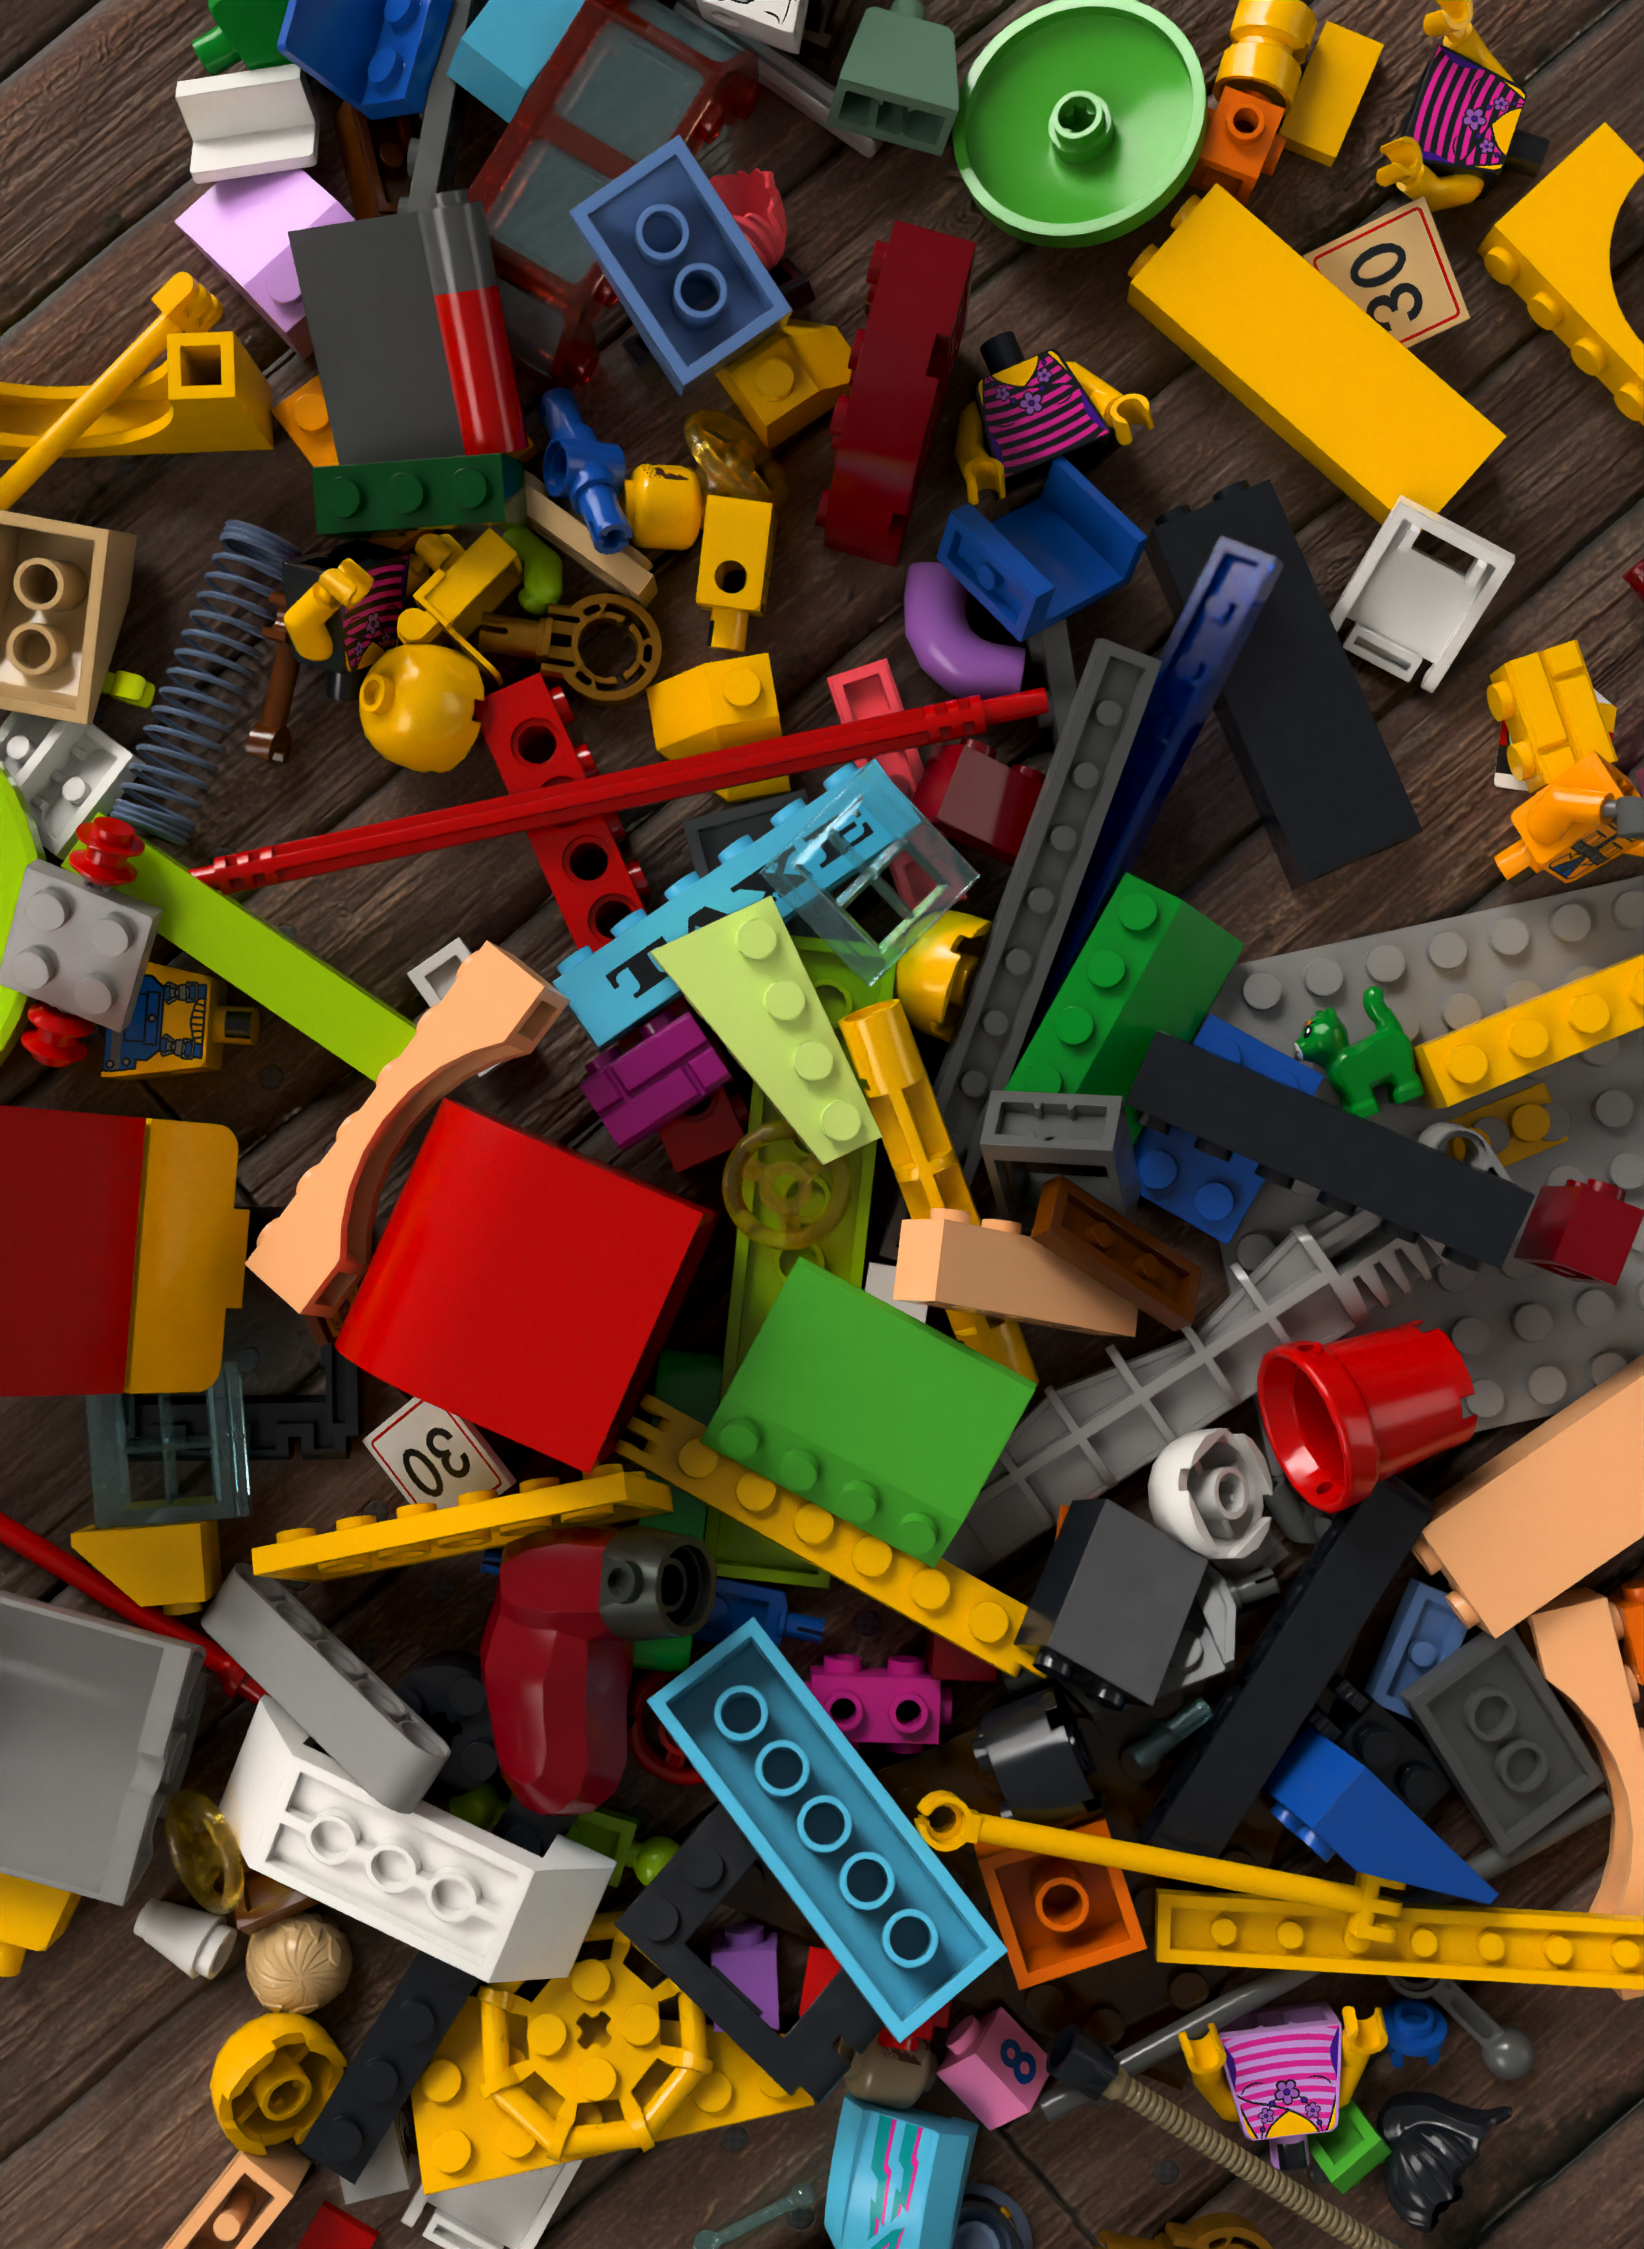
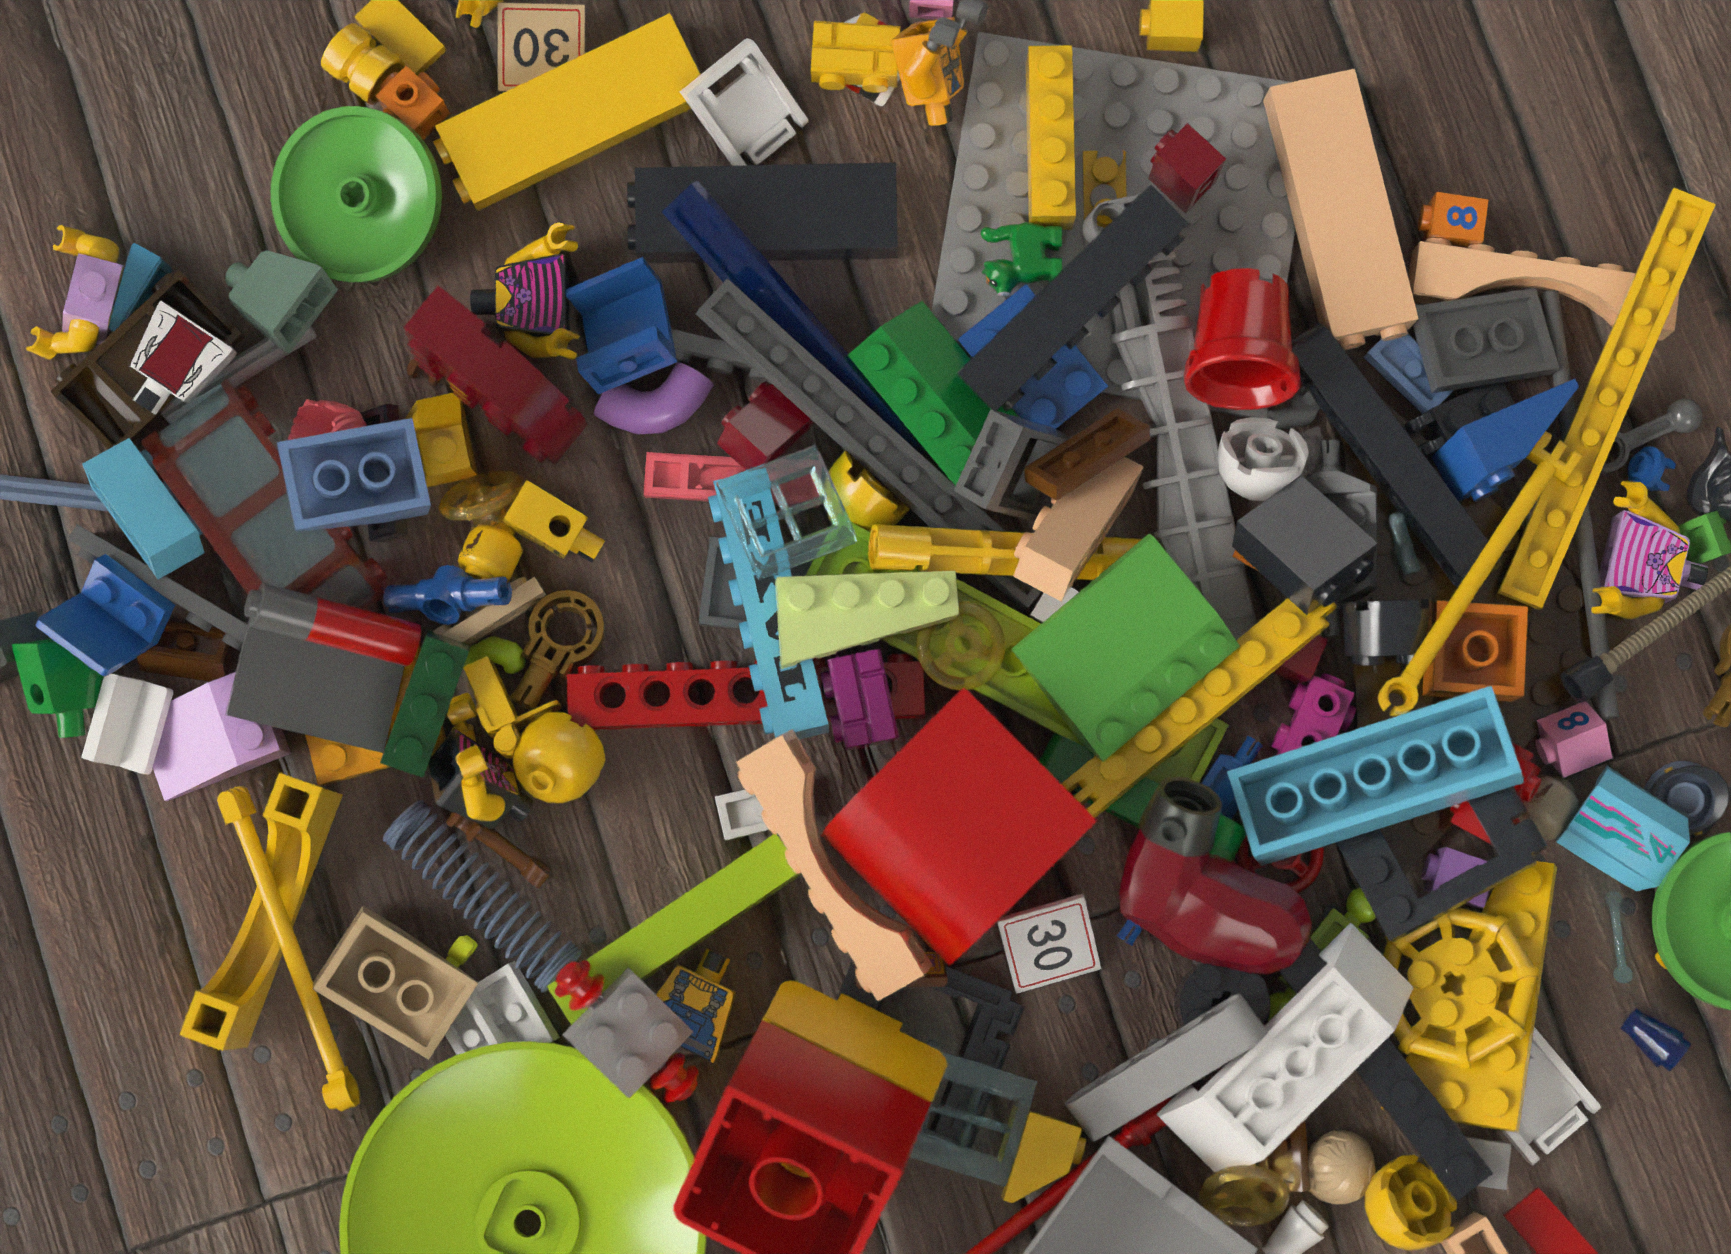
camera: 70 degrees left, 5 degrees down
red axle [187,687,1049,896] -> none
yellow plate [251,1464,674,1584] -> none
yellow slope [646,653,791,803] -> none

